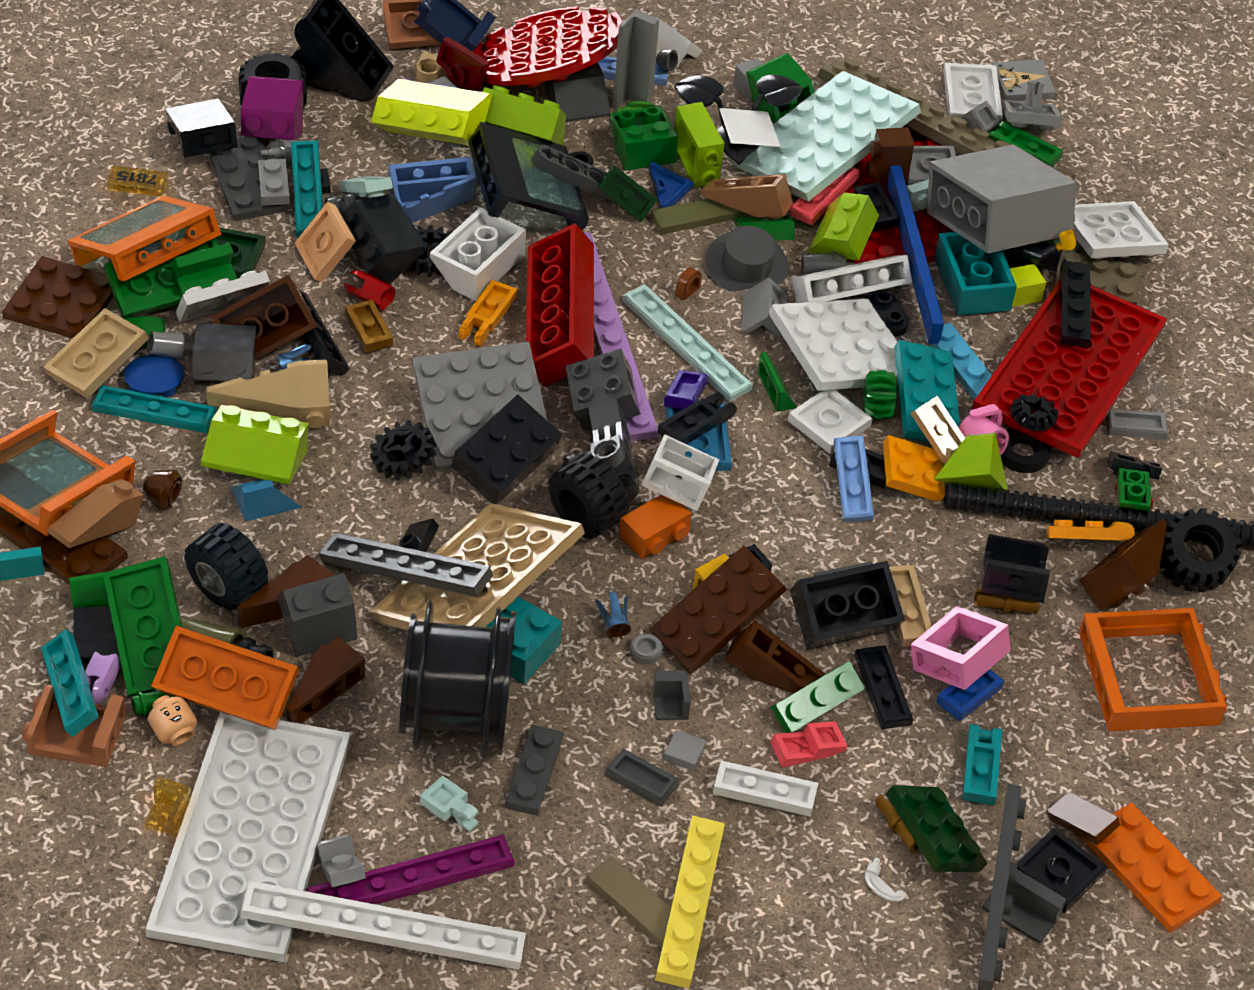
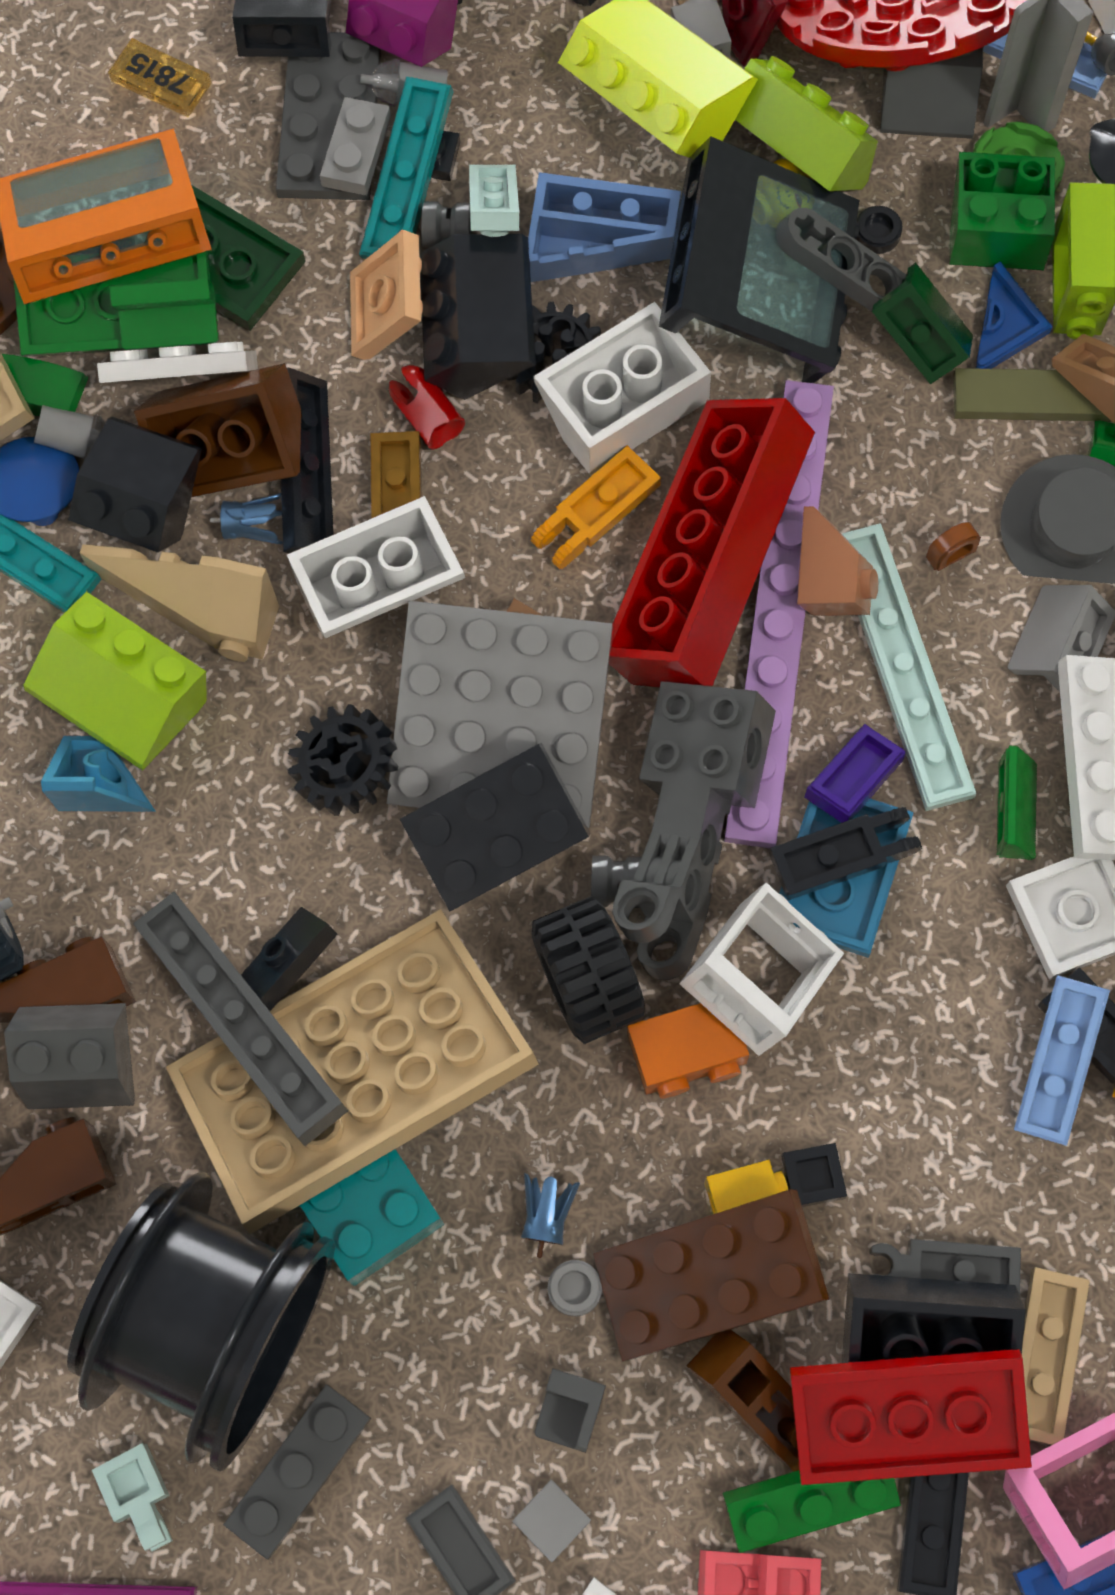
camera: 30 degrees right, 25 degrees up
none -> white slope [287,496,465,638]
none -> red plate [790,1349,1032,1485]
none -> nougat slope [797,506,879,616]

